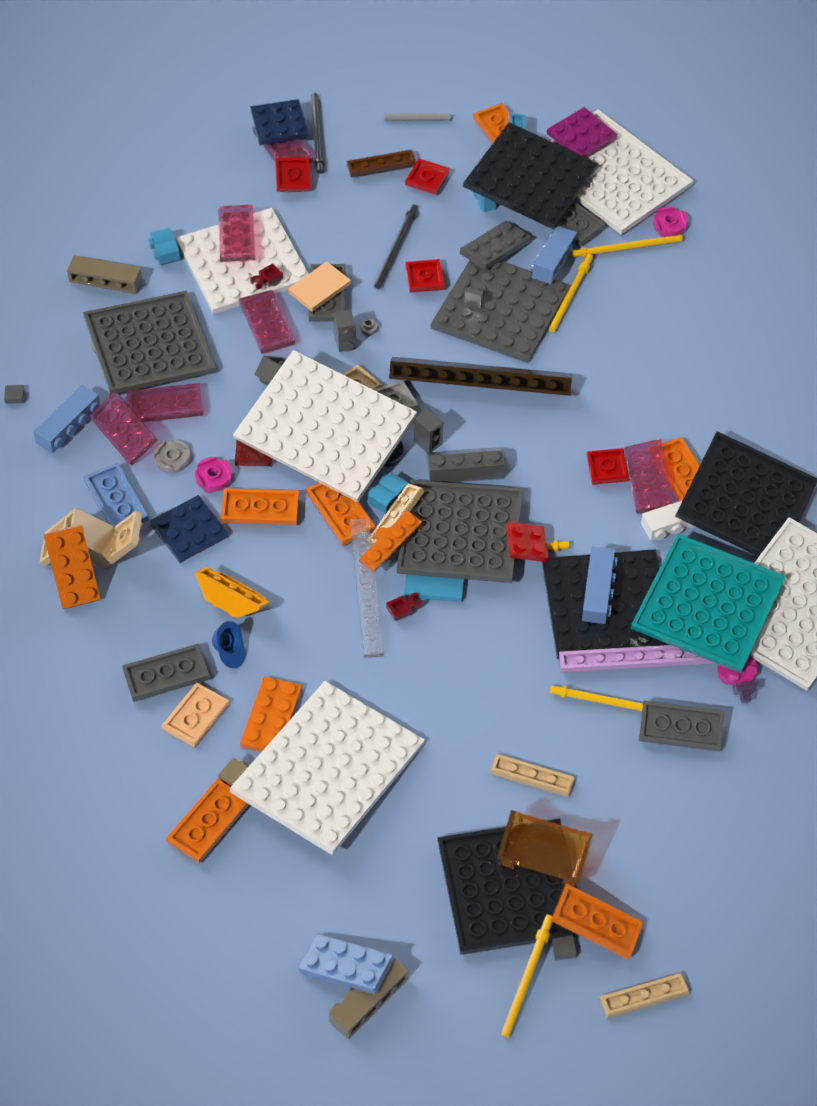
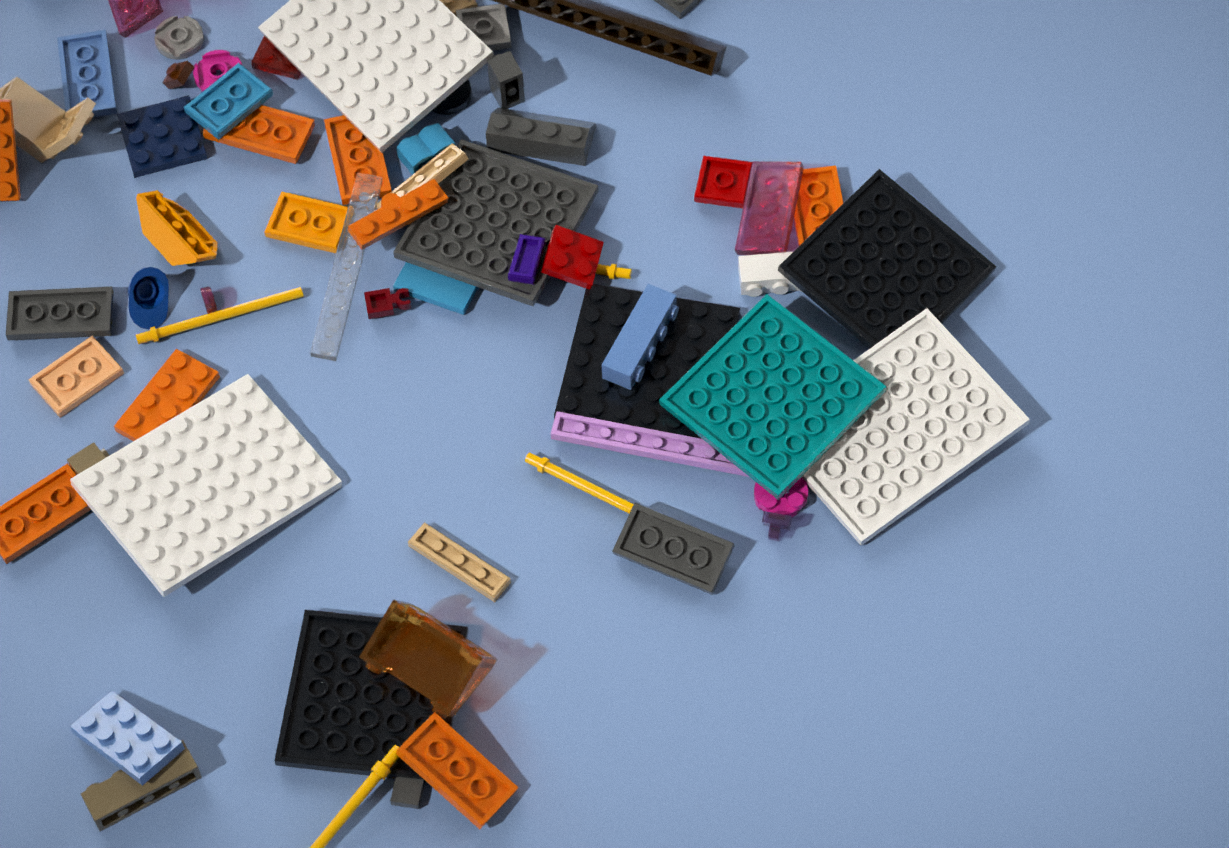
camera: 20 degrees right, 5 degrees up
none -> yellow bar [136,287,304,345]
none -> reddish brown plate [162,61,194,89]
none -> dark azure tile [184,63,273,140]
none -> clear pink tile [200,286,217,314]
none -> light orange tile [264,191,354,254]
none -> dark purple tile [508,234,546,285]

